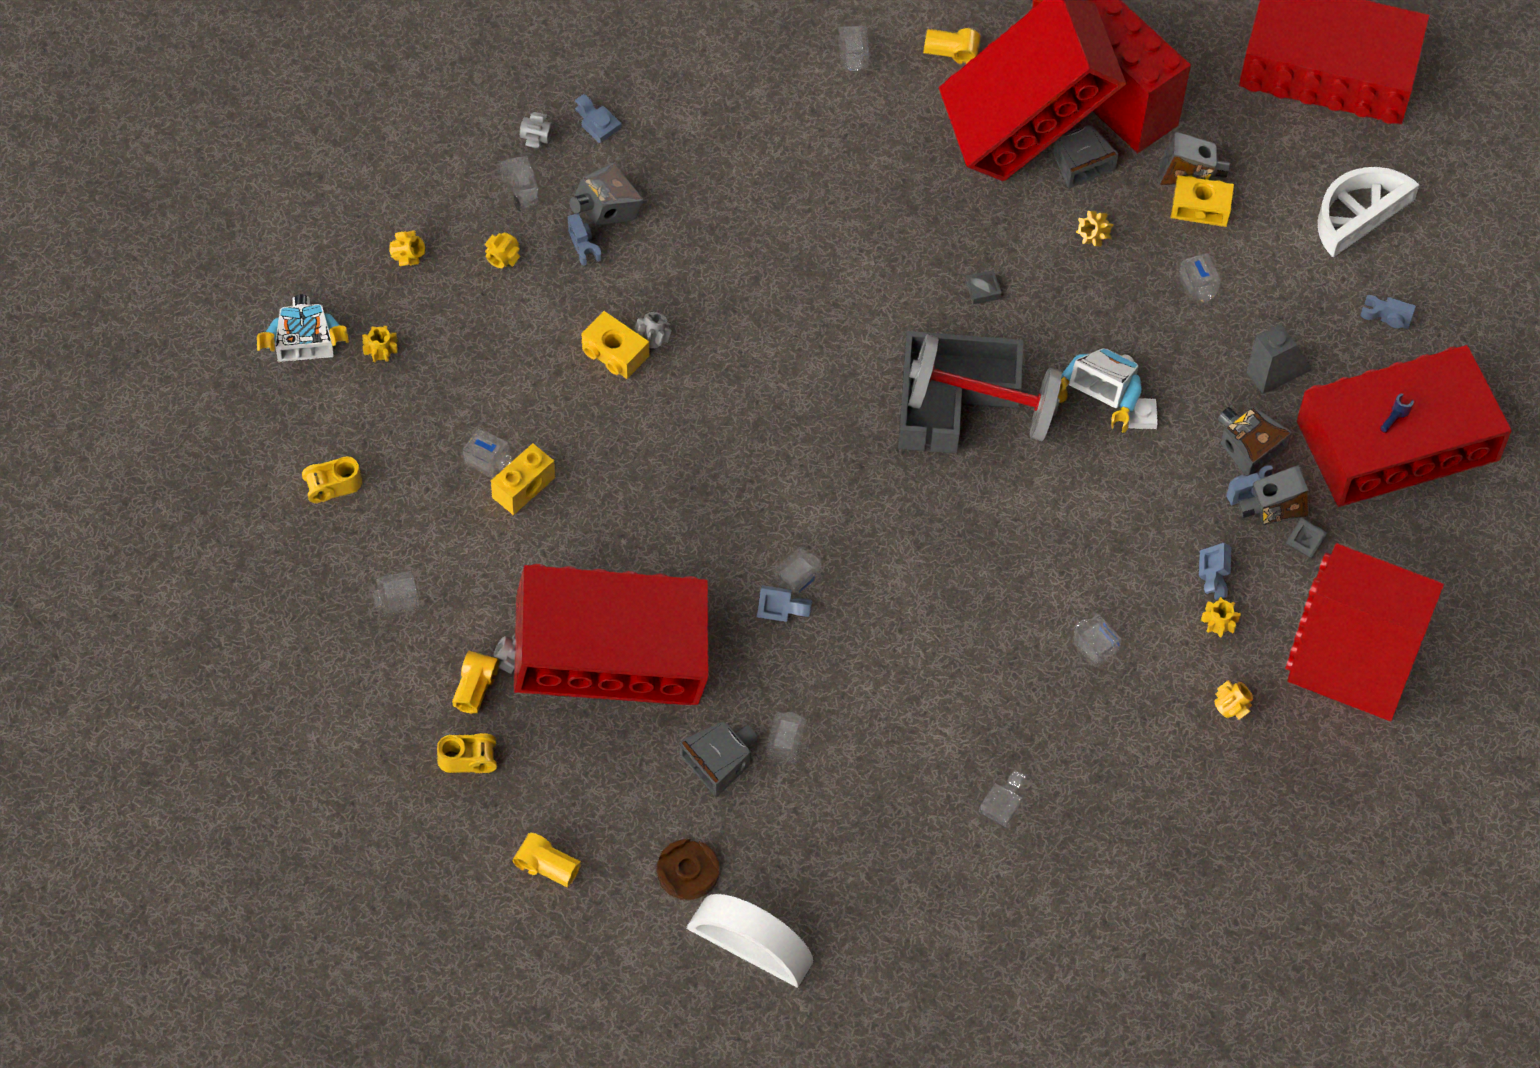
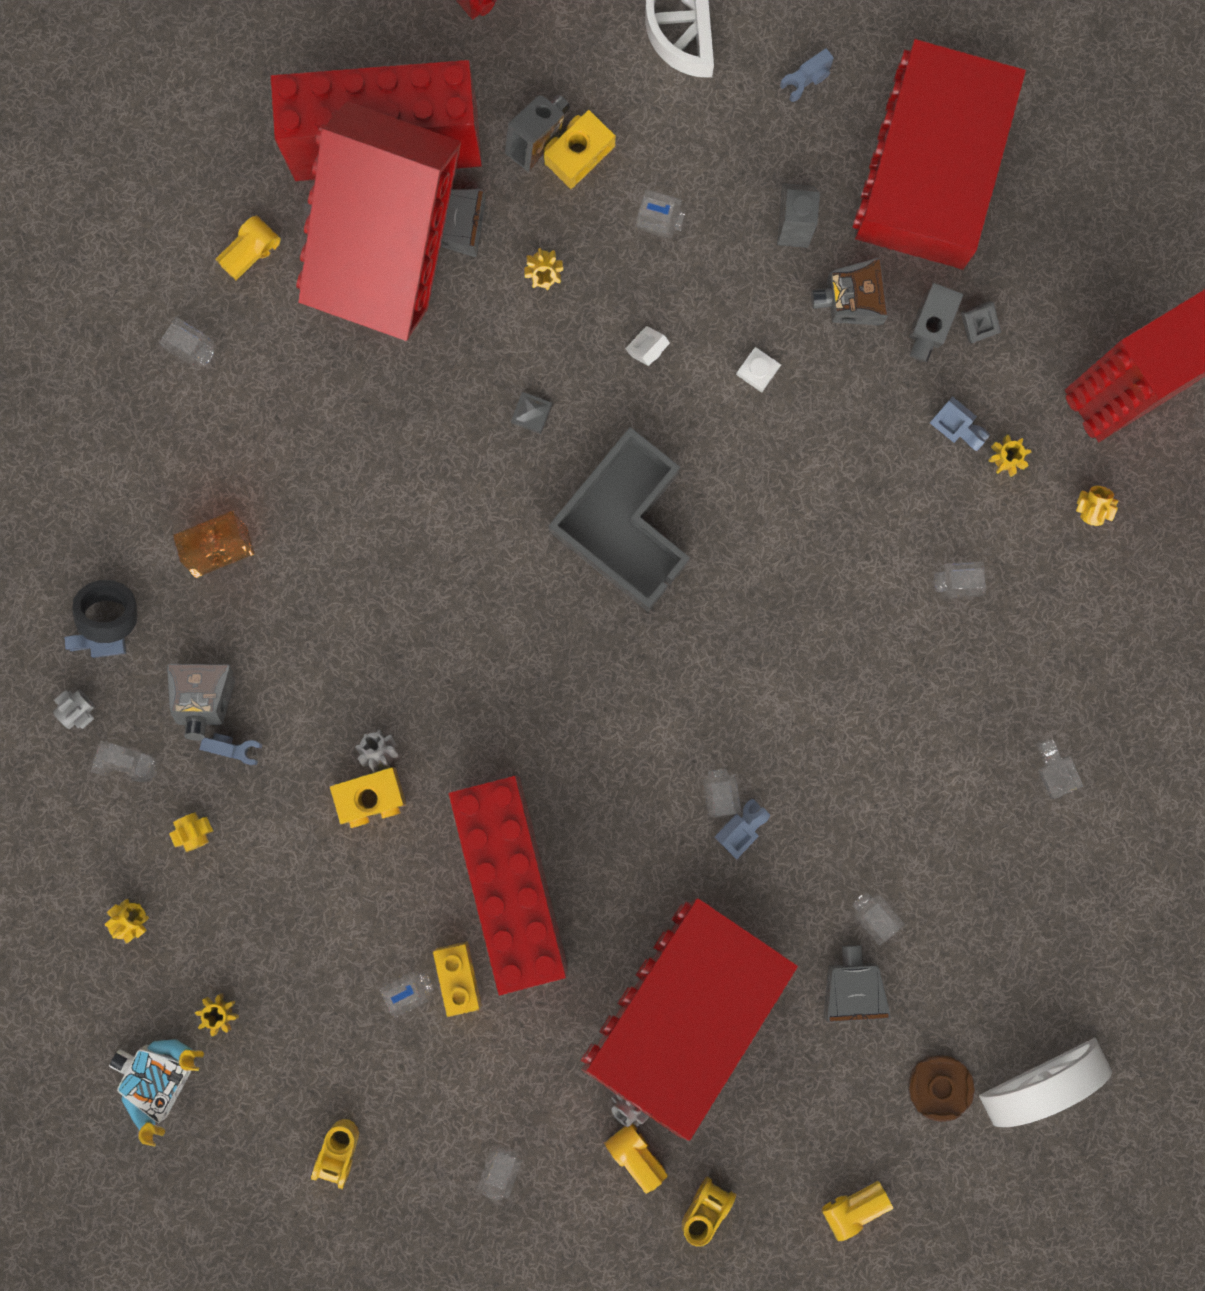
camera: 55 degrees left, 25 degrees up
light grey piece [908,334,1062,442] -> none
white torso [1058,348,1142,433] -> none
sand blue plate [1226,465,1273,506] -> none
dark blue hand [1380,393,1414,432] -> none
none -> black tyre [72,580,137,643]
none -> clear orange brick [173,510,255,578]
none -> red brick [448,776,568,996]
none -> white plate [625,326,670,366]

